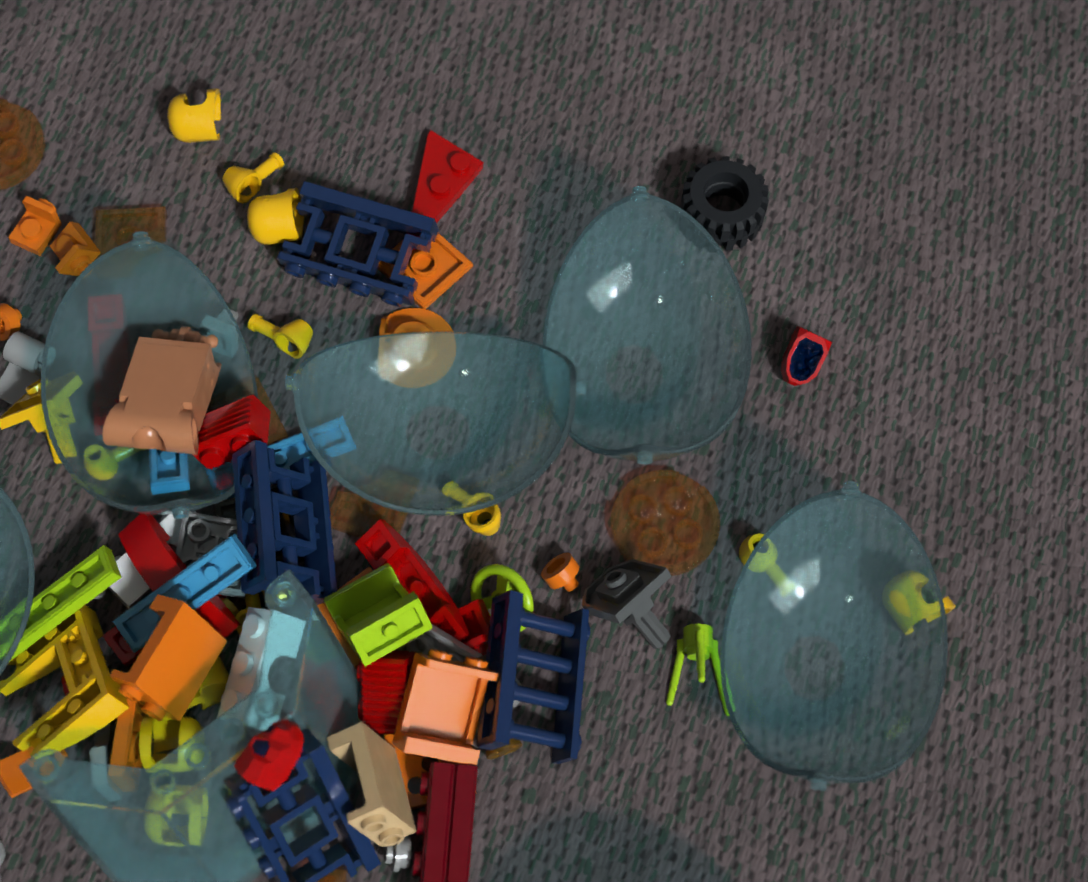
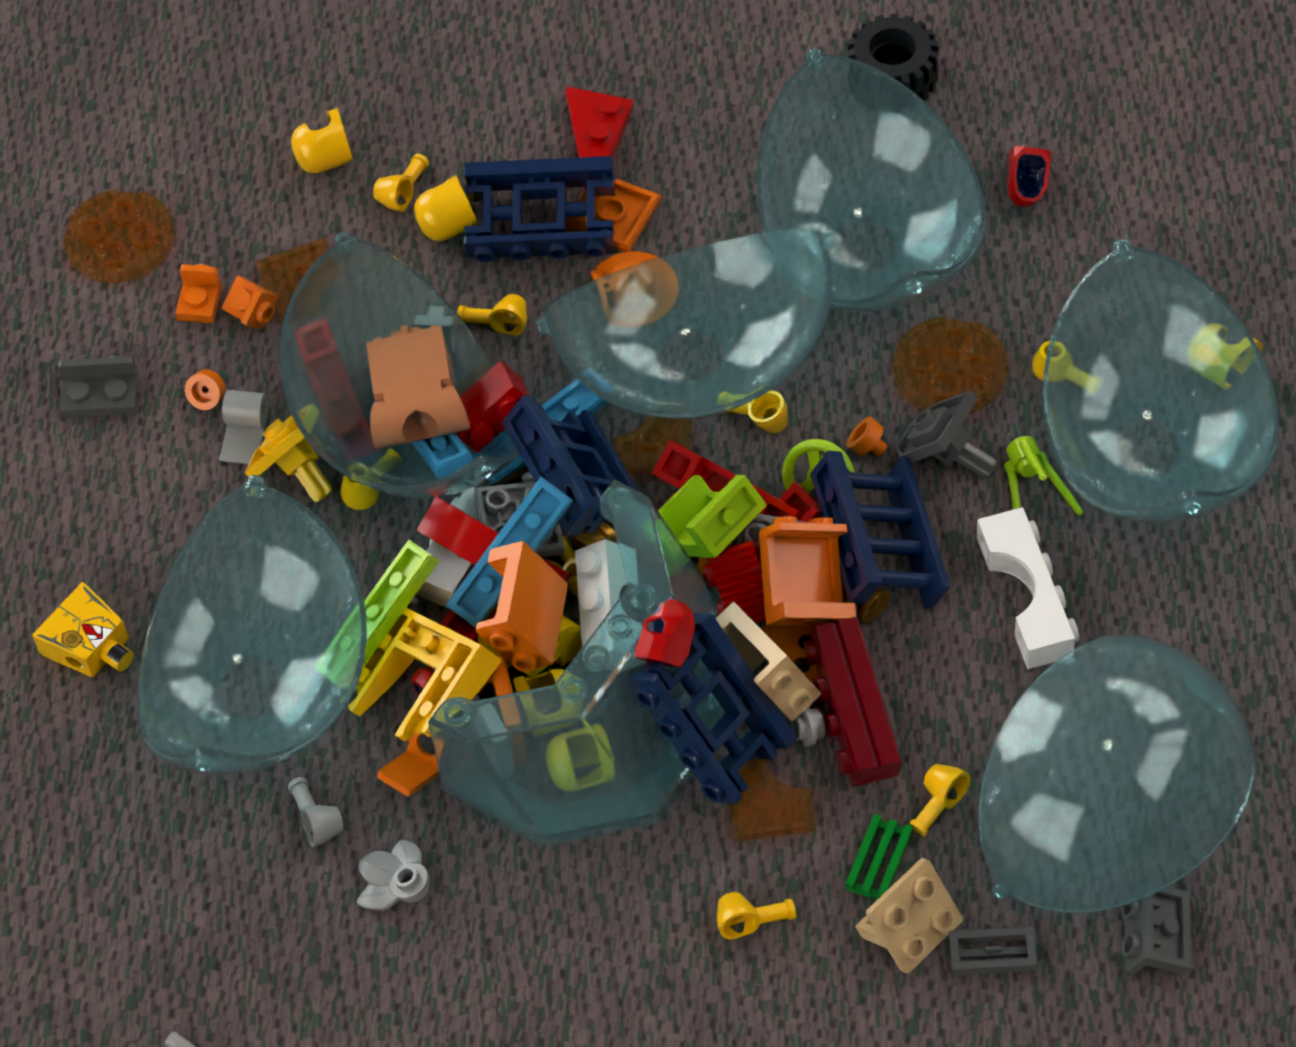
camera: 10 degrees left, 10 degrees down
none -> white arch [977,507,1079,669]

